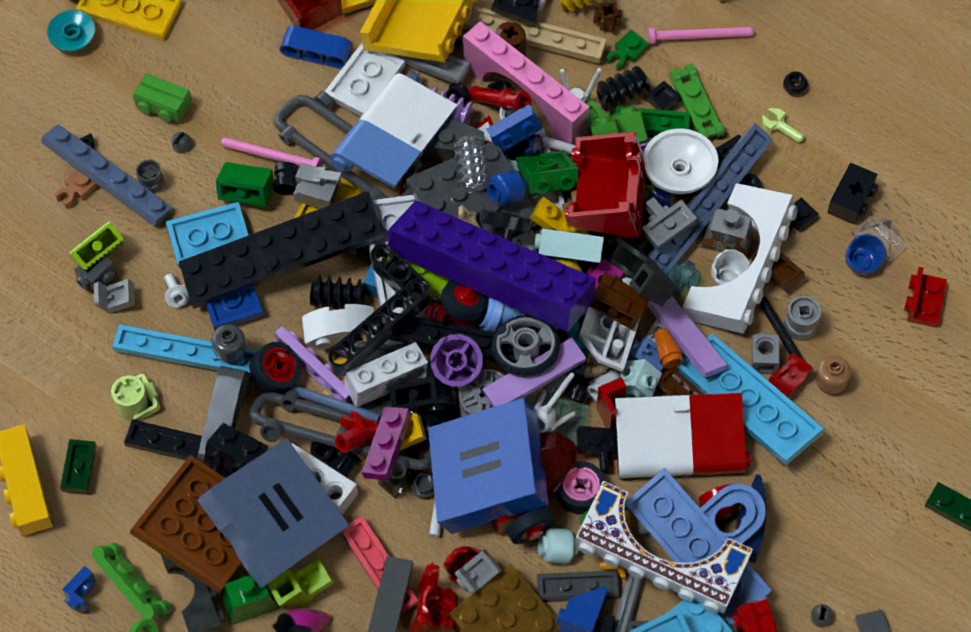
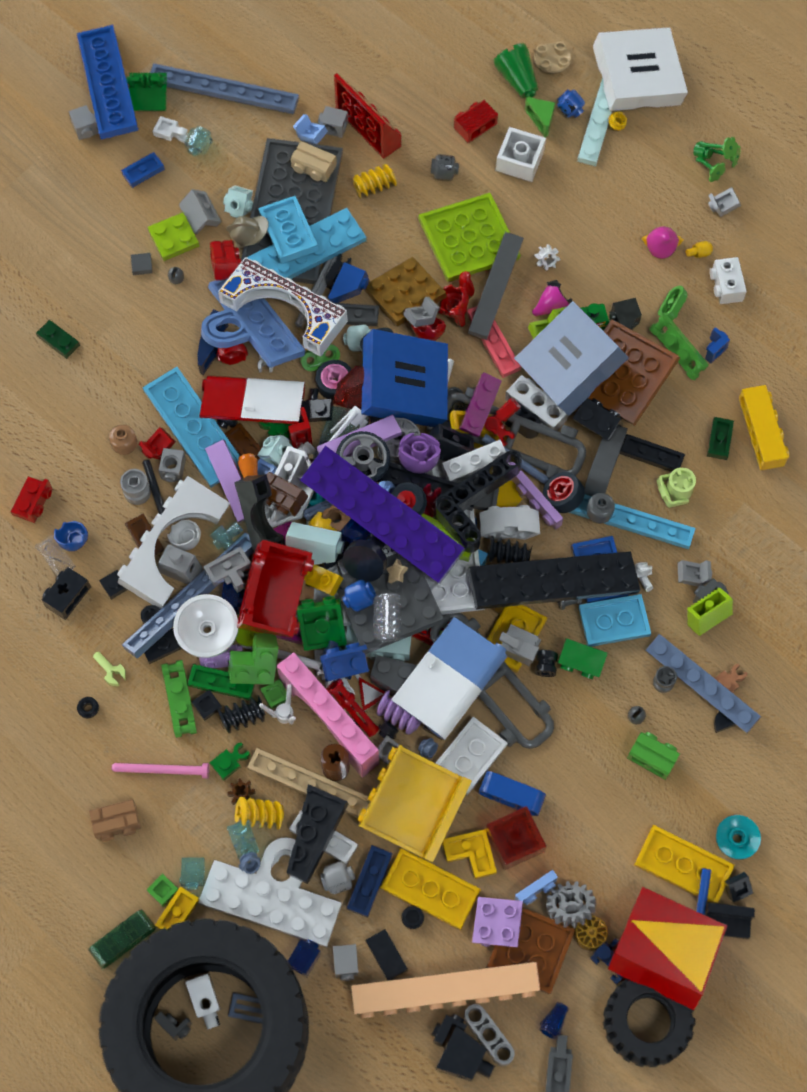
camera: 175 degrees left, 5 degrees up
bright pink bar [221,138,323,167] -> none

